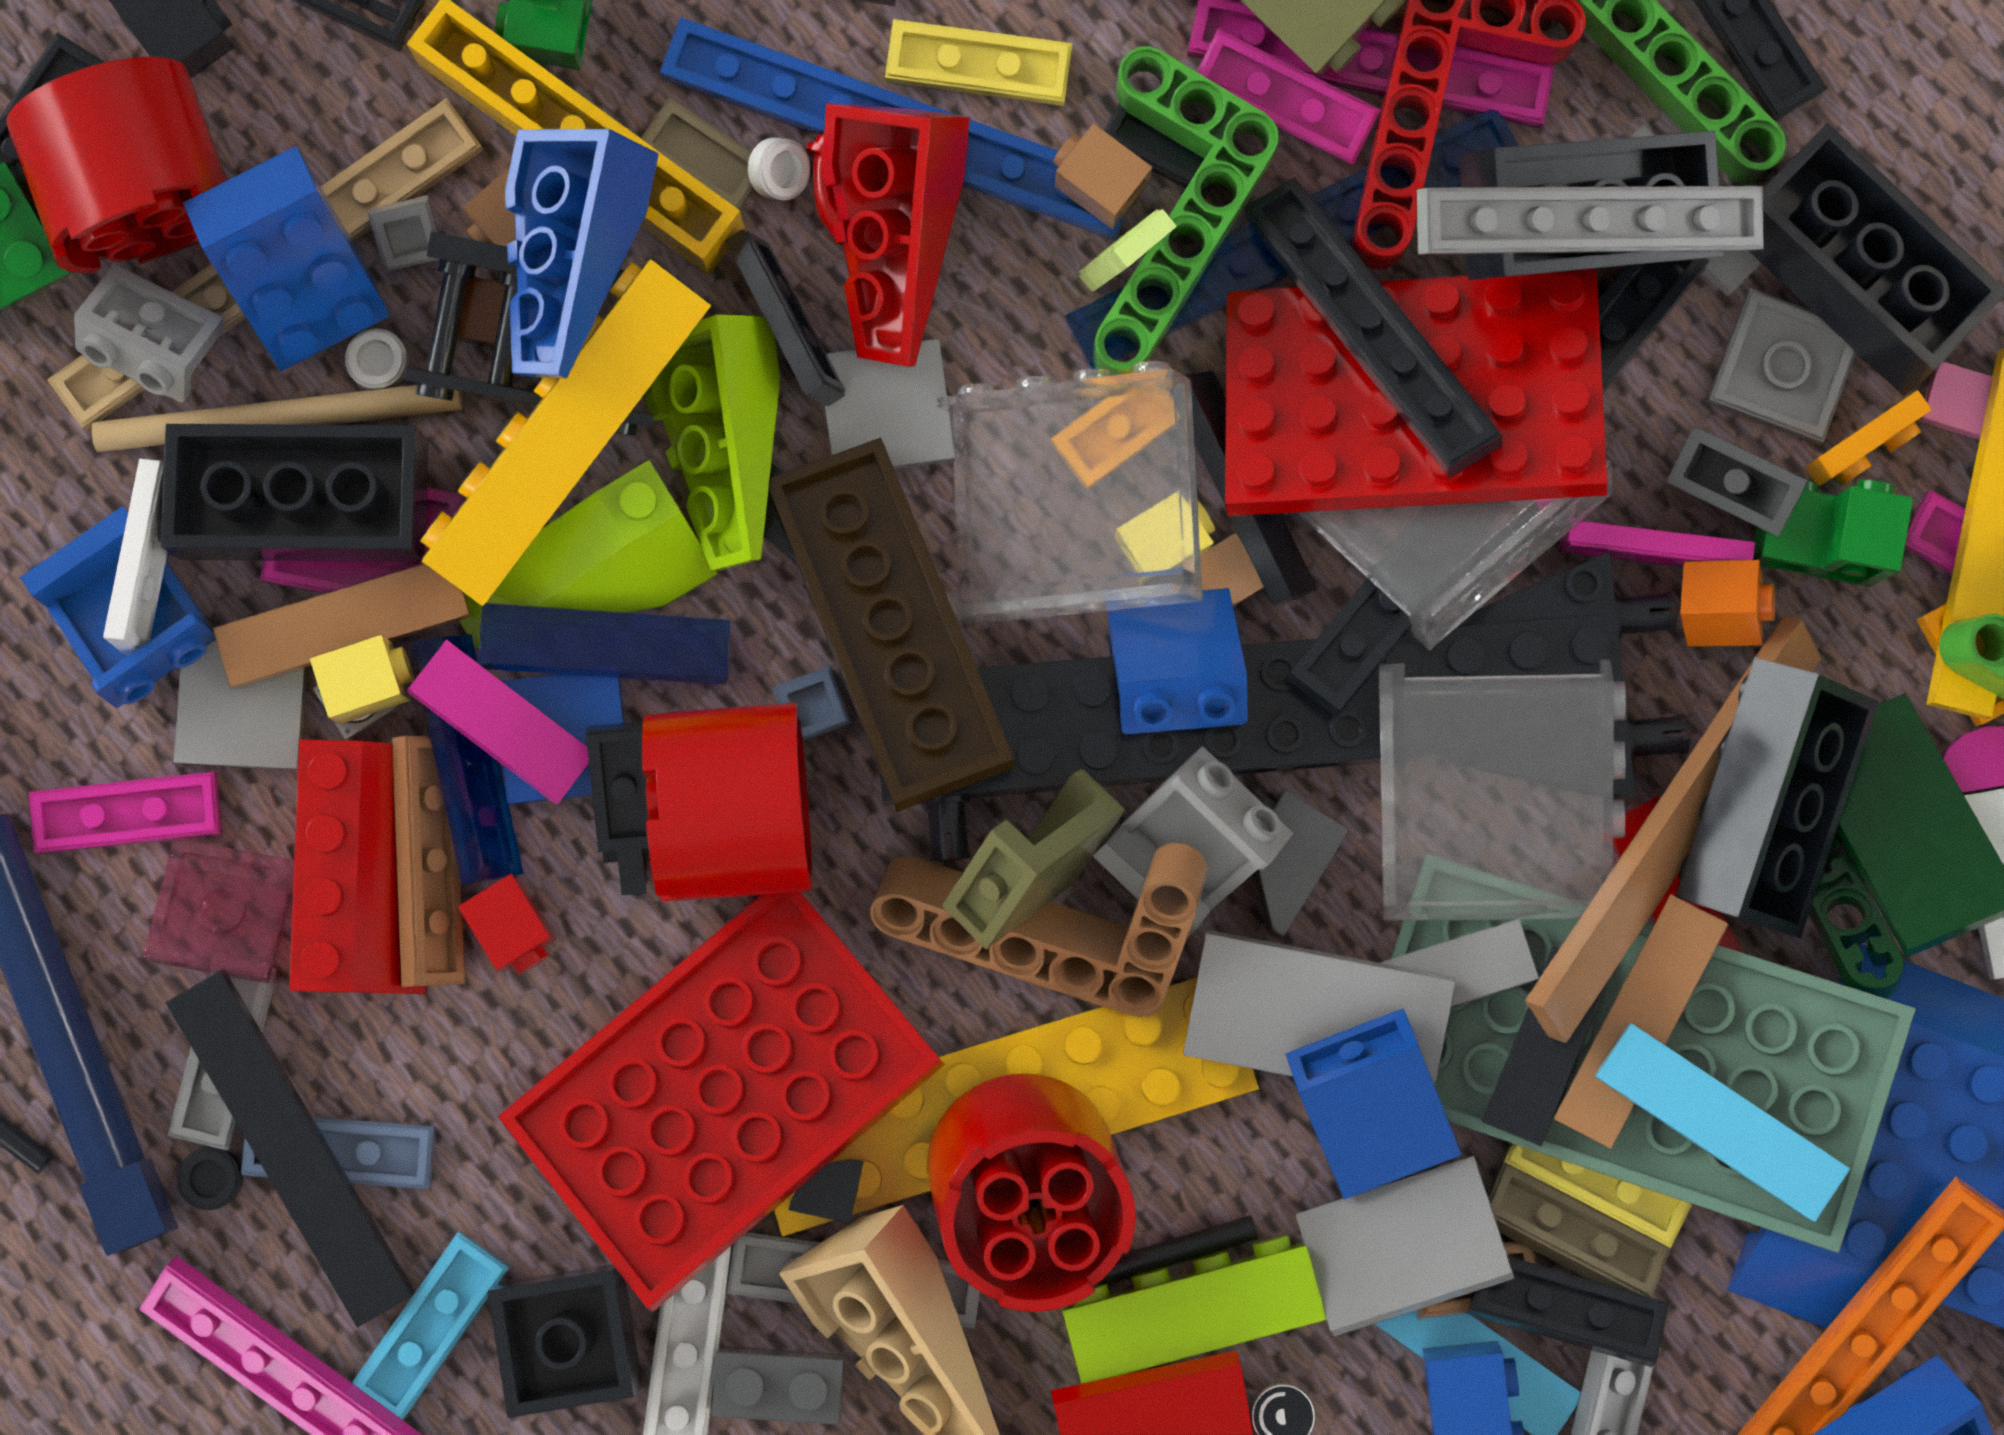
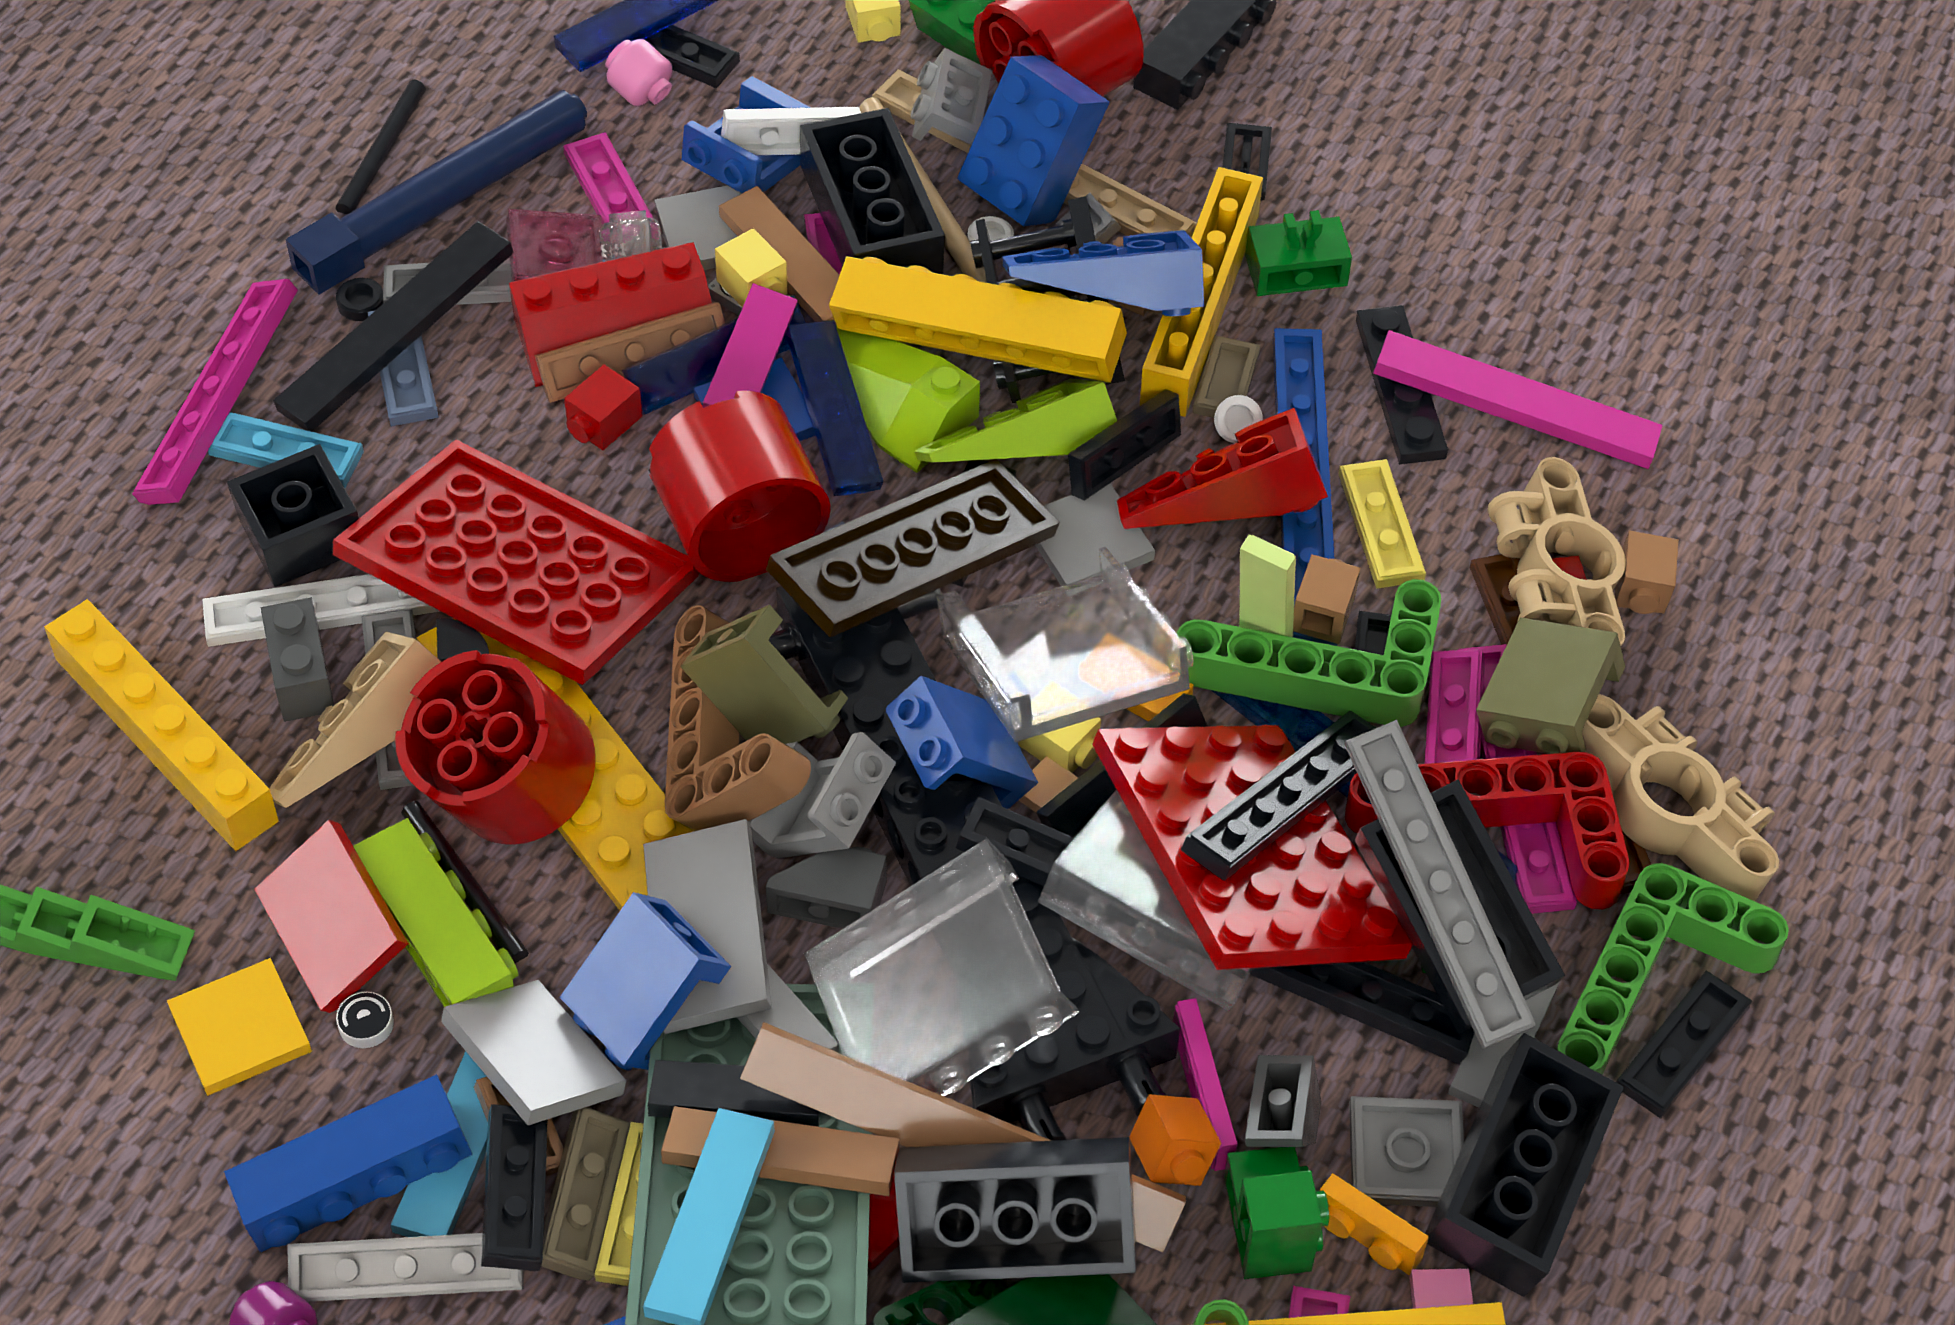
camera: 75 degrees right, 30 degrees down
none -> clear head [599,210,662,262]

